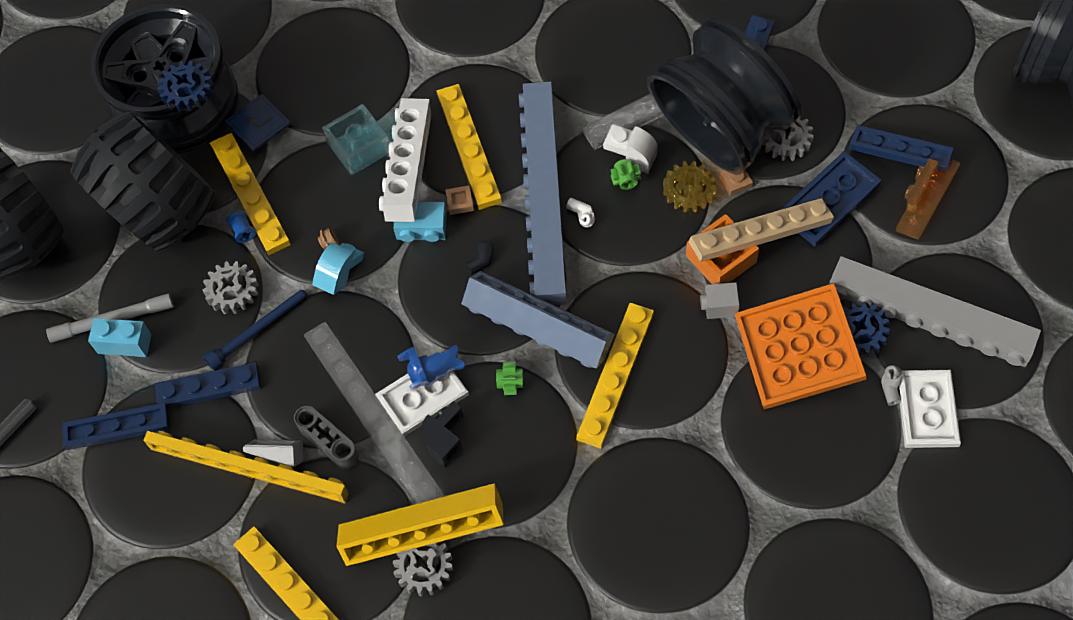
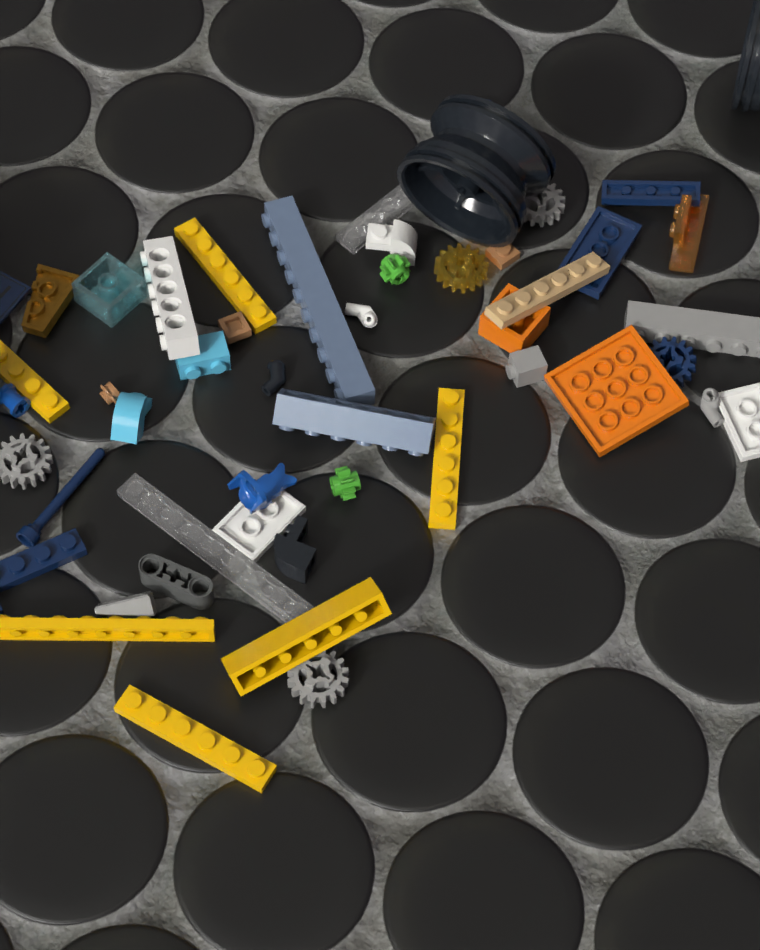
camera: 25 degrees left, 5 degrees down
none -> pearl gold wing [21,264,83,338]

